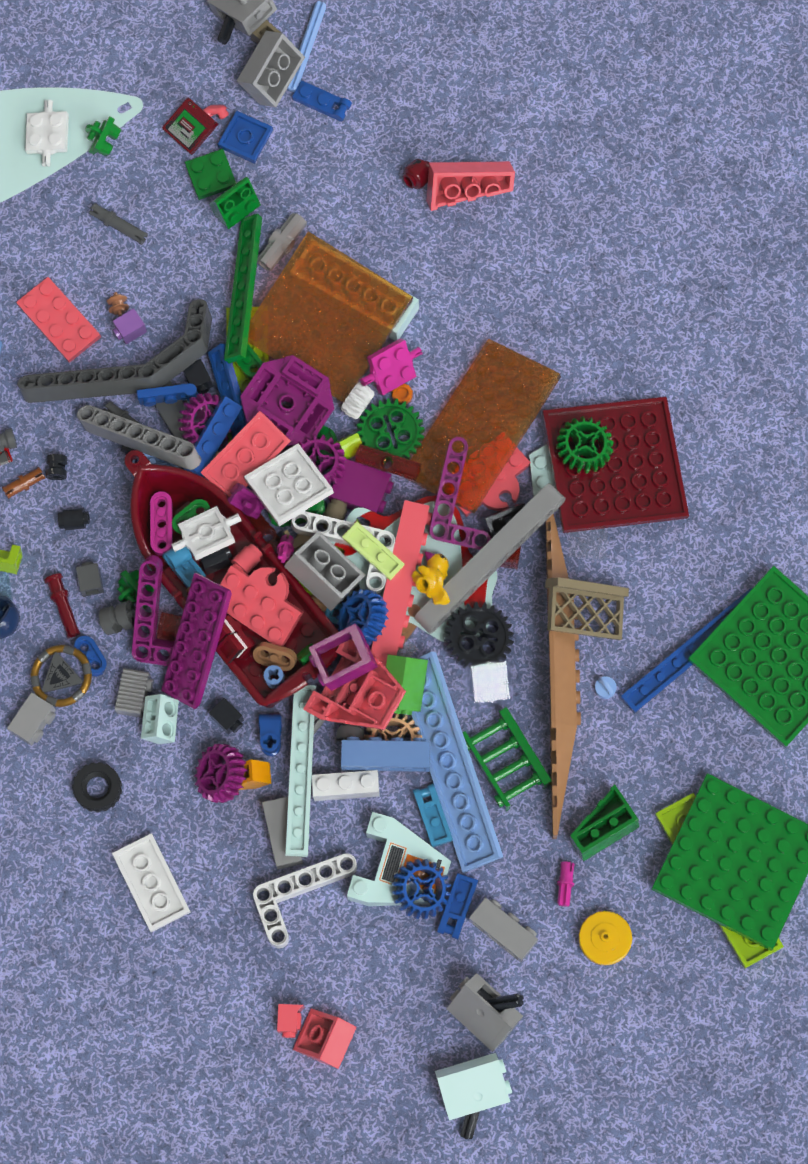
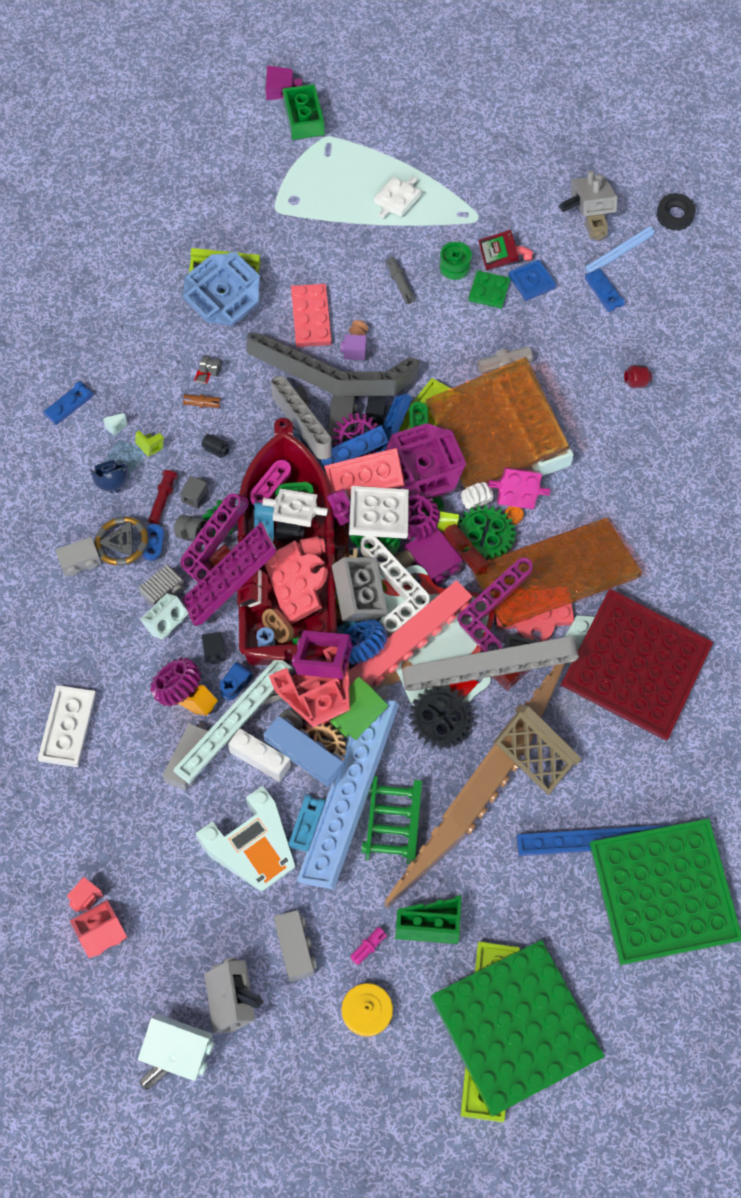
camera: 30 degrees right, 10 degrees down
black wheel [46,454,68,480] -> none
black tyre [72,762,122,813] -> none
green hips [85,117,122,156] -> none
blue plate [137,383,198,407] -> none
green slope [209,177,261,229] -> none
green plate [224,213,262,364] -> none
light grey brick [237,31,305,107] -> none
white beam [253,853,357,949] -> none
dark pink axle [277,534,294,563] -> none
yellowish green tile [342,521,405,581] -> none
blue gear [391,859,451,919] -> none
yellow animal [411,552,450,605] -> none
coral wedge [426,161,515,211] -> none
blue plate [437,873,478,940] -> none
clear piece [470,661,510,703] -> none
green gear [556,416,614,474] -> none
light blue tile [595,676,617,699] -> none
none -> green wheel [439,241,472,280]

